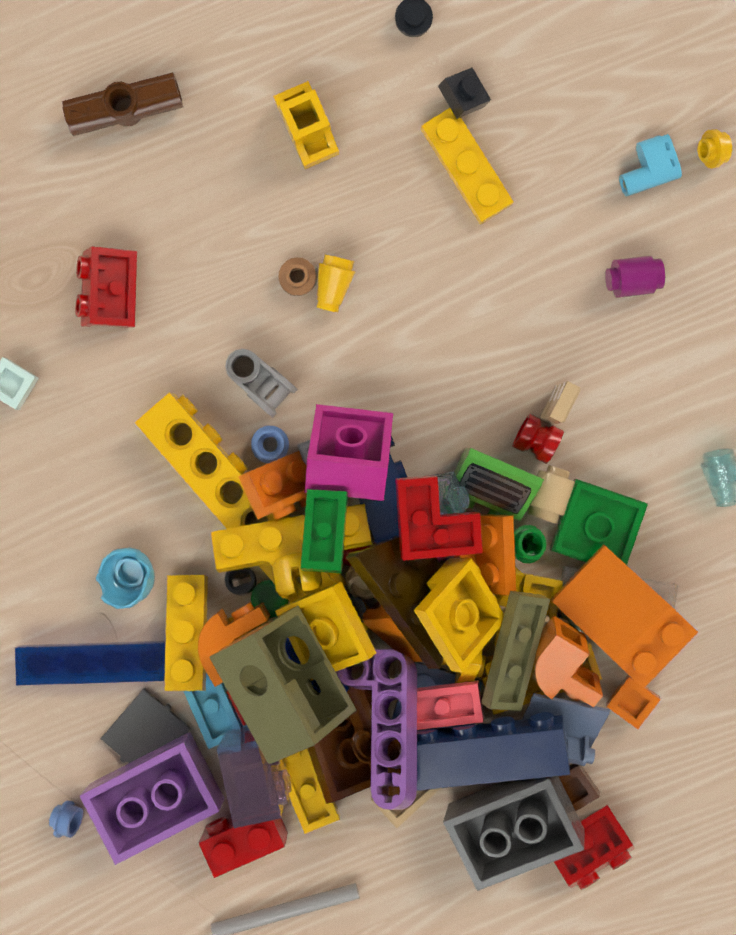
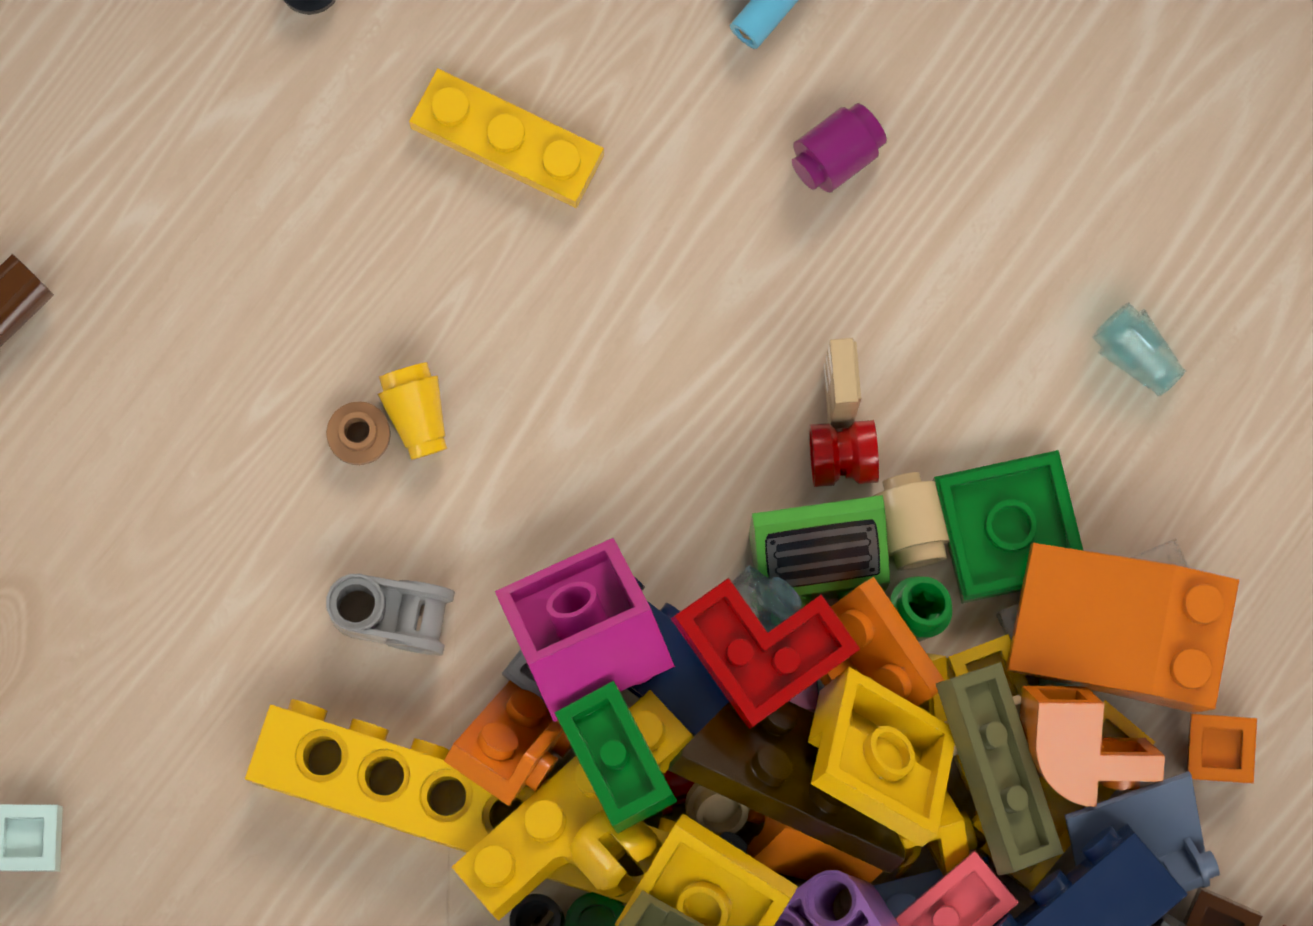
camera: 30 degrees left, 10 degrees down
red bracket [75,246,137,328] -> none
medium blue plate [251,426,289,463] -> none
yellow brick [273,81,339,170] -> none
black plate [438,67,491,119] -> none

